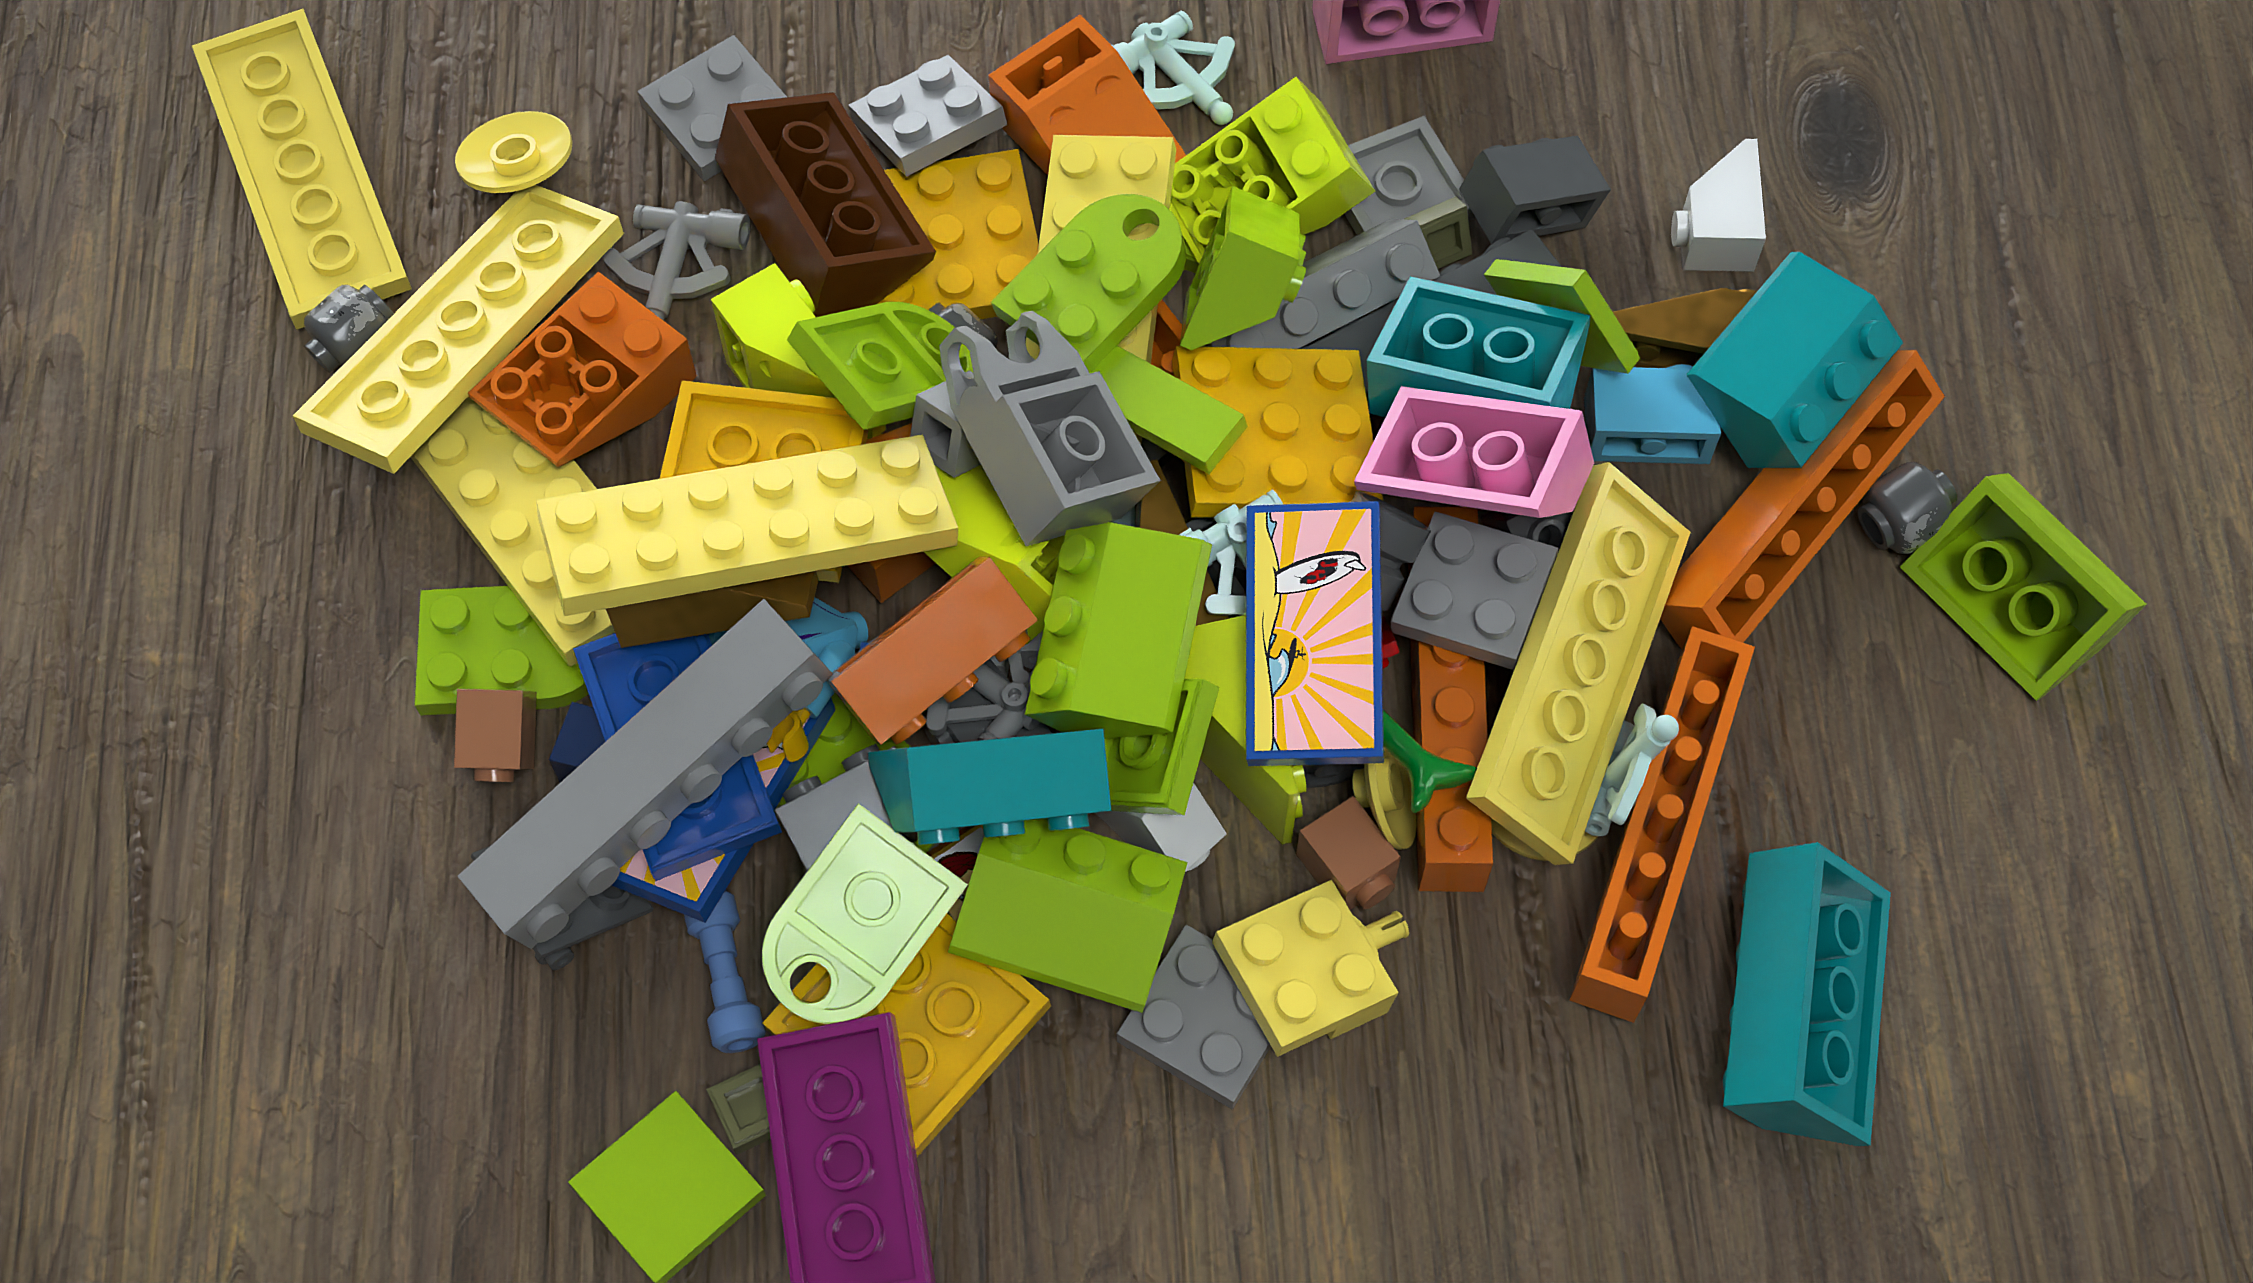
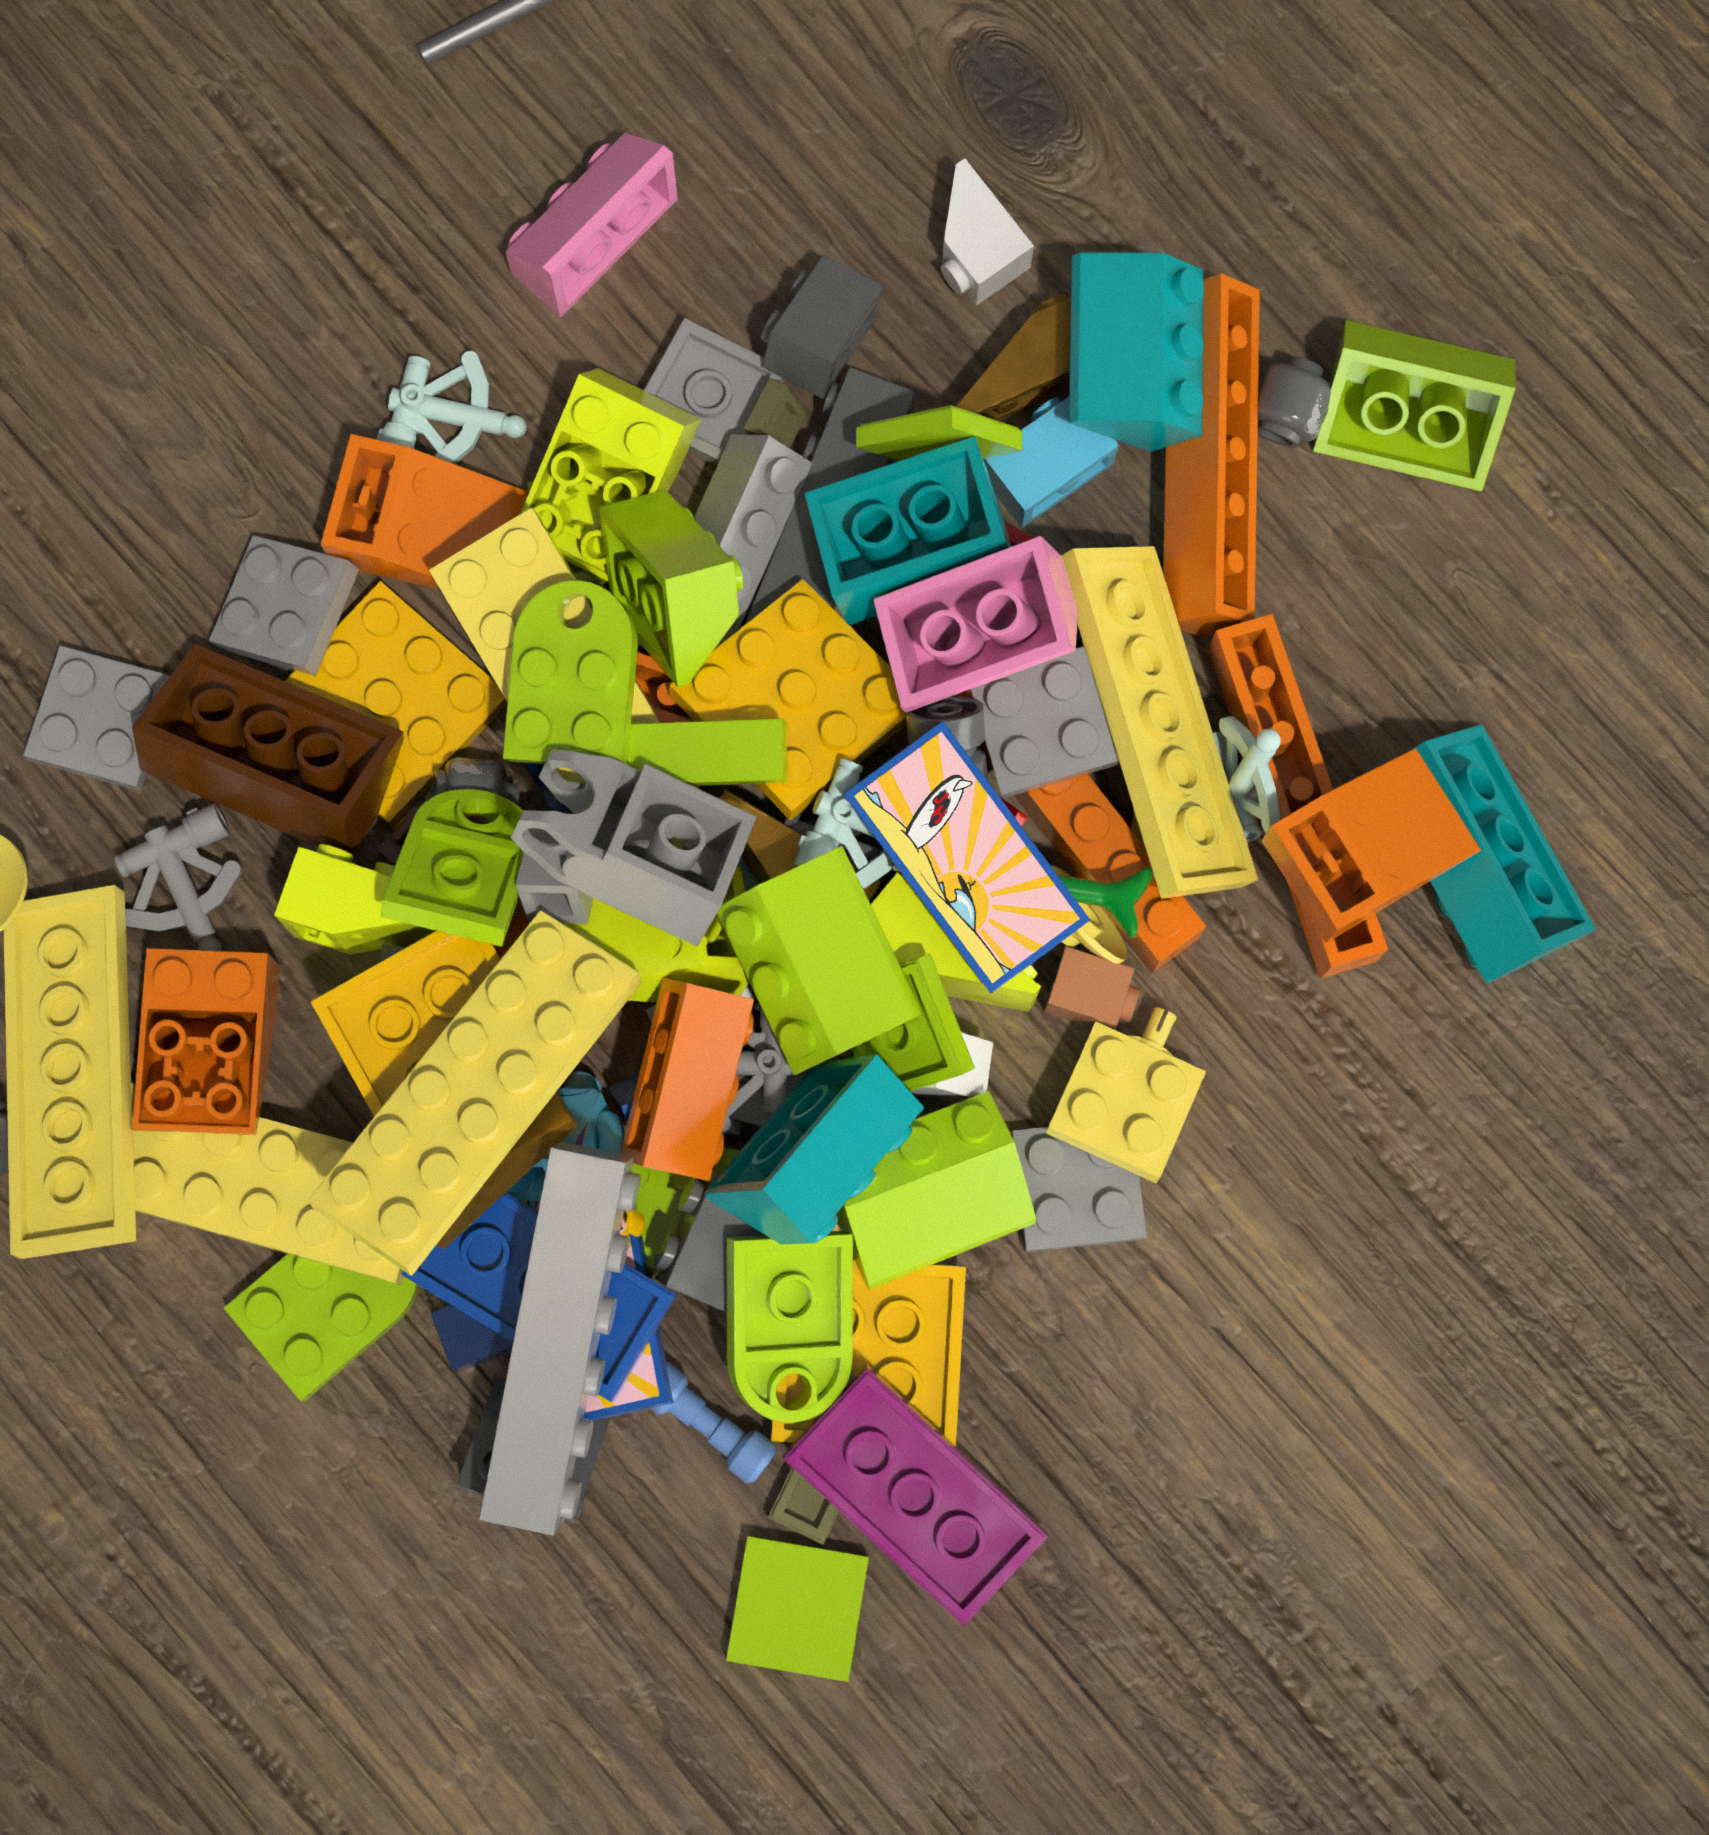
camera: 40 degrees left, 15 degrees up
nougat brick [454,689,537,782] -> none
none -> orange slope [1261,748,1481,943]

